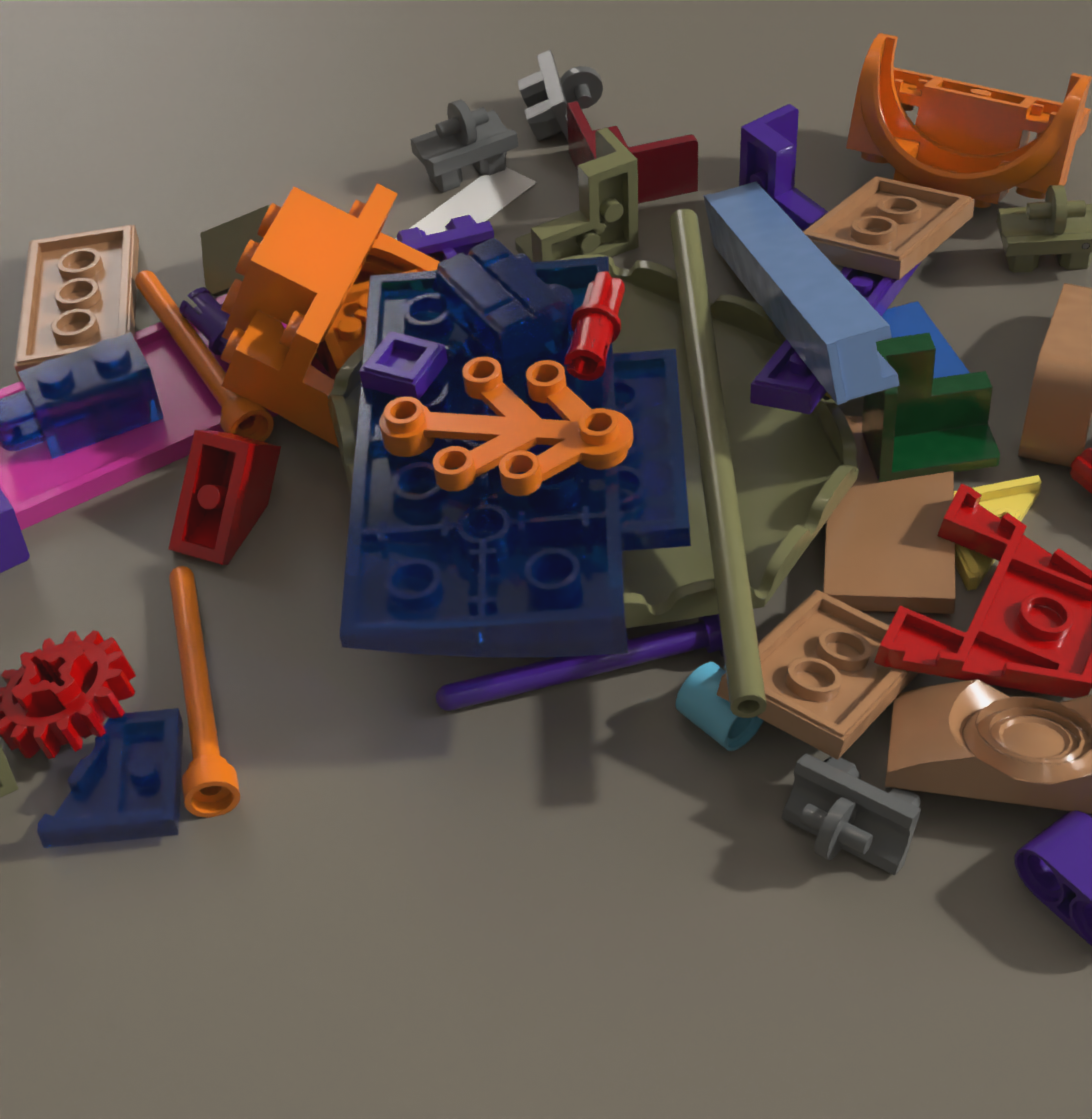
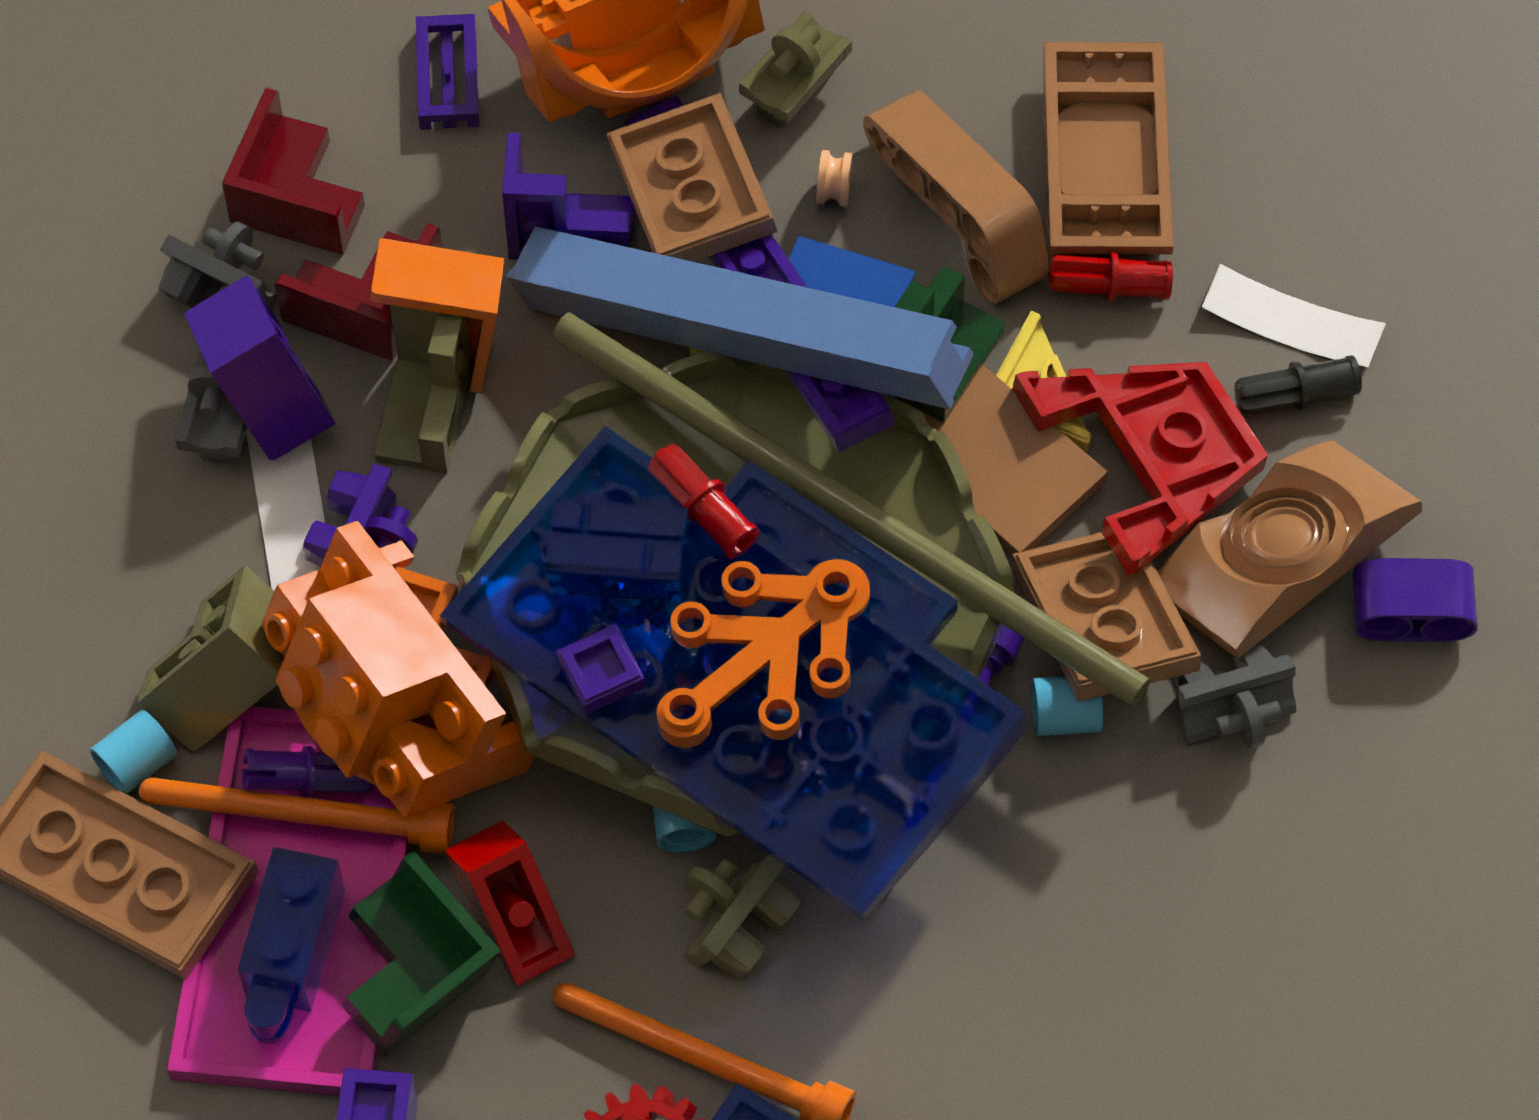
camera: 55 degrees left, 15 degrees up
none -> medium azure beam [89,709,178,794]
none -> dark purple panel [185,275,336,460]
none -> dark red panel [222,87,365,255]
none -> dark green panel [342,852,501,1056]
none -> orange panel [370,238,505,394]
none -> dark purple tile [416,14,480,129]
none -> olive hips [684,852,802,979]
none -> light nougat bush [816,150,853,208]

